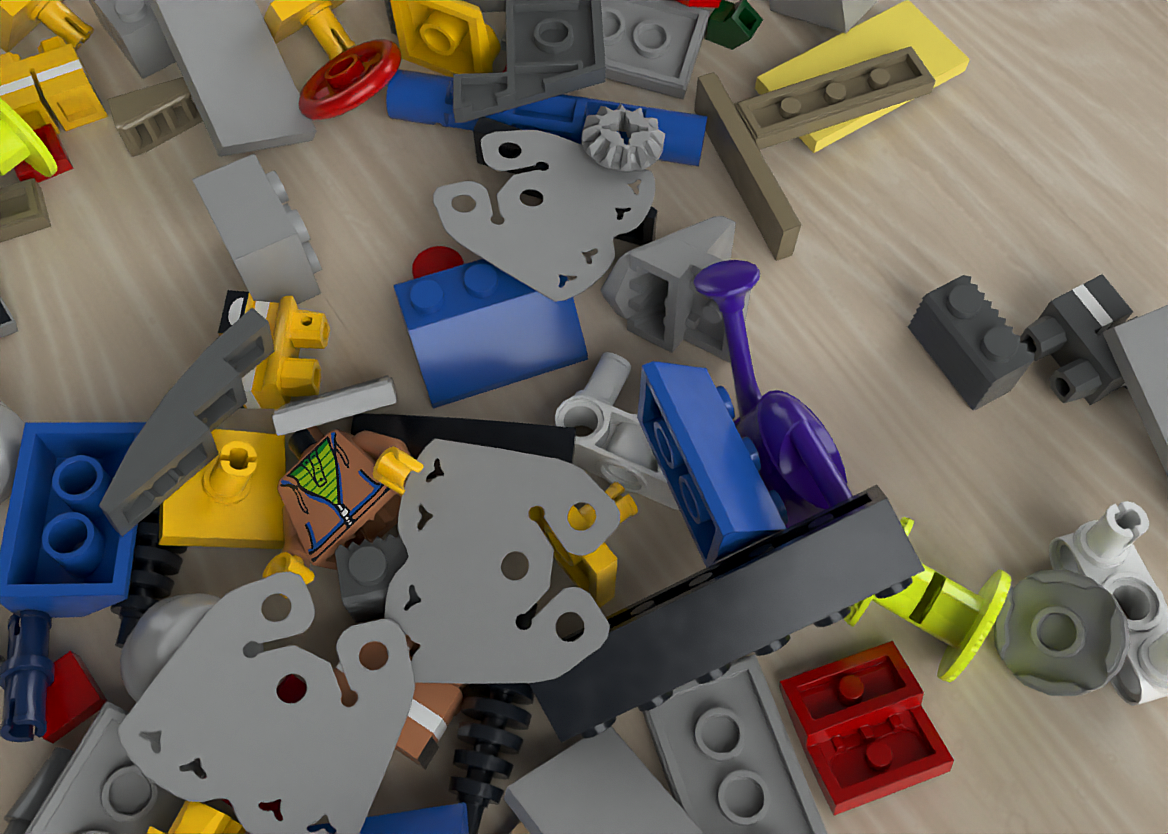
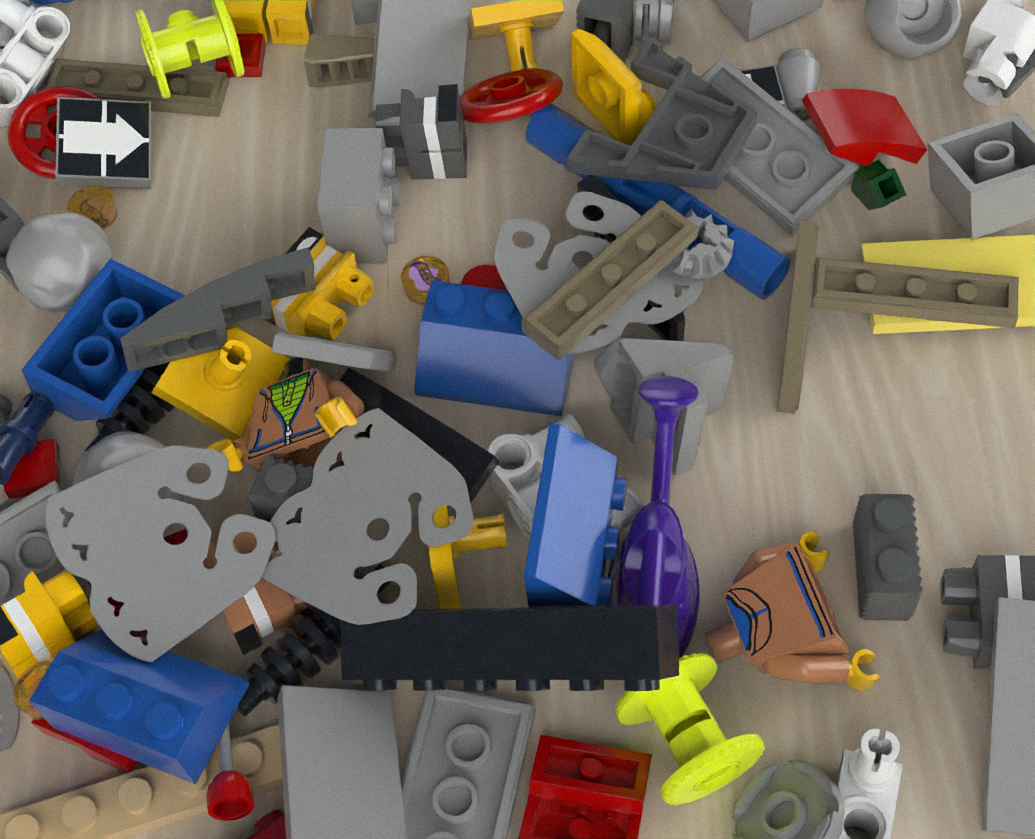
camera: 35 degrees right, 5 degrees down
none -> dark grey hips [375,84,467,179]
none -> clear yellow tile [401,256,450,305]
none -> dark tan tile [521,200,699,361]
none -> nougat torso [706,531,880,691]

